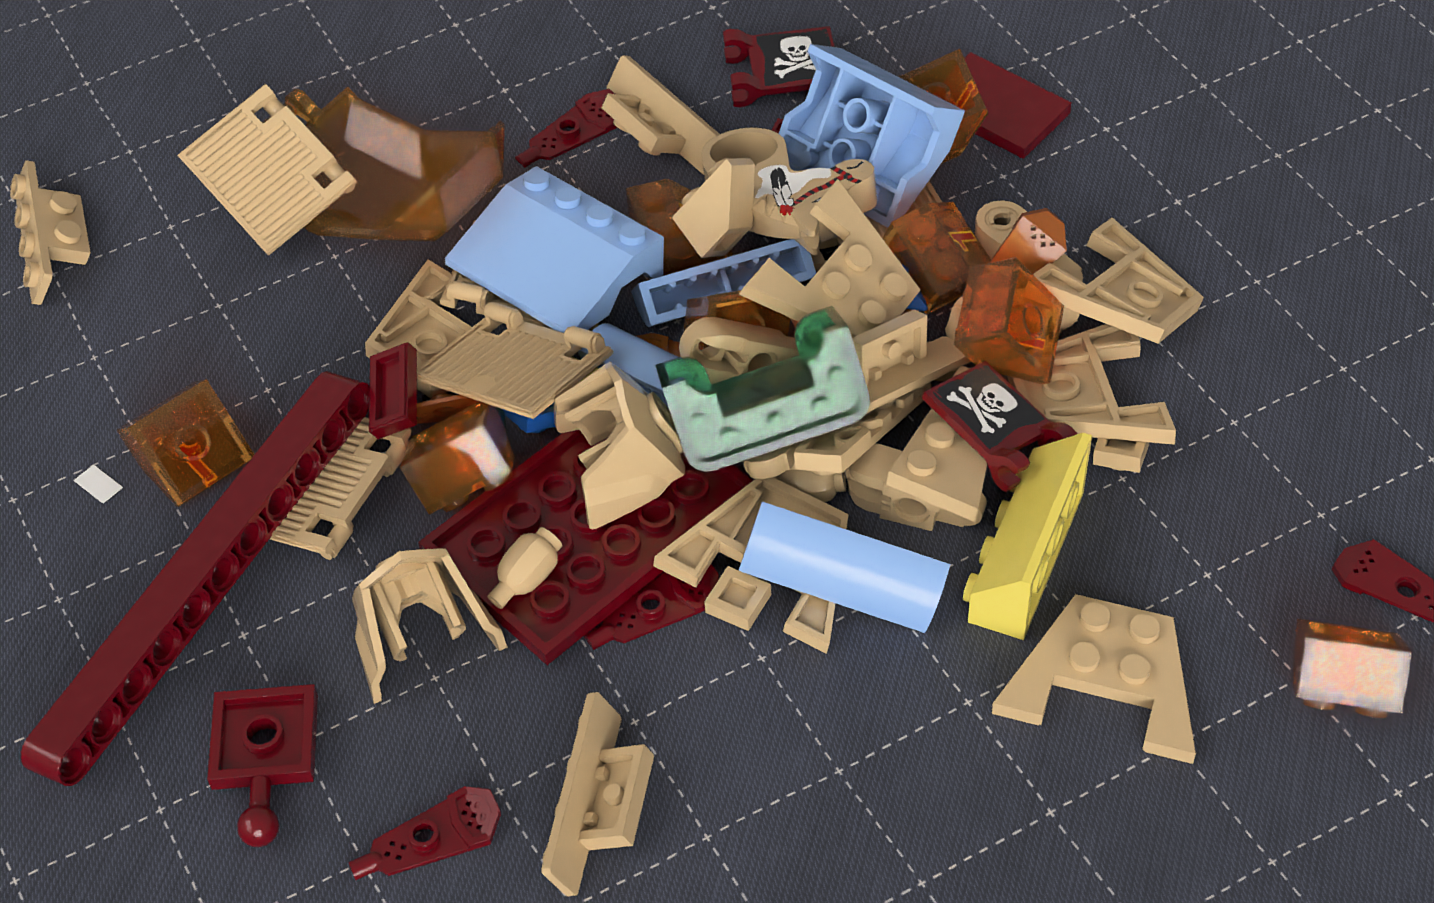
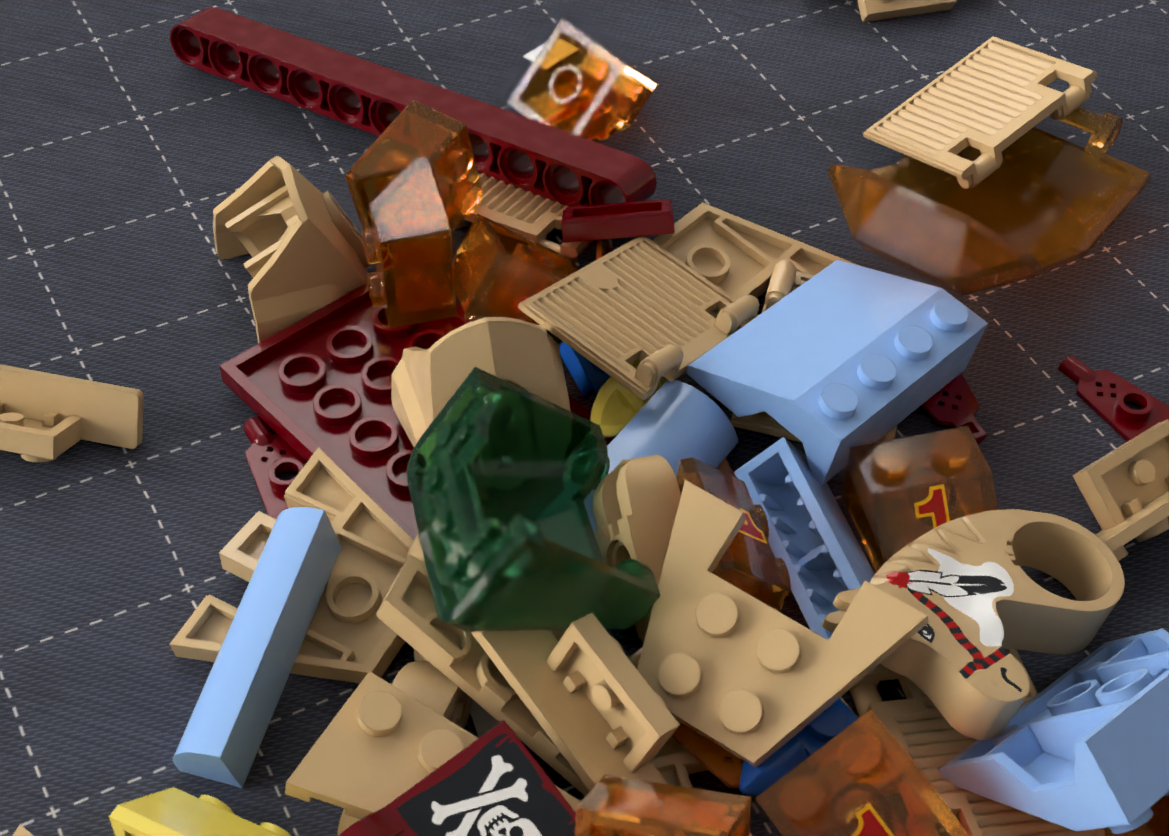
camera: 90 degrees right, 5 degrees down
dark red plate [207,684,318,847] -> none
dark red piece [348,786,501,880] -> none
tan plant [487,527,562,609] -> none
tan slope [672,158,755,258] -> none
none -> clear orange slope [344,99,483,248]
none -> clear orange slope [362,156,457,329]

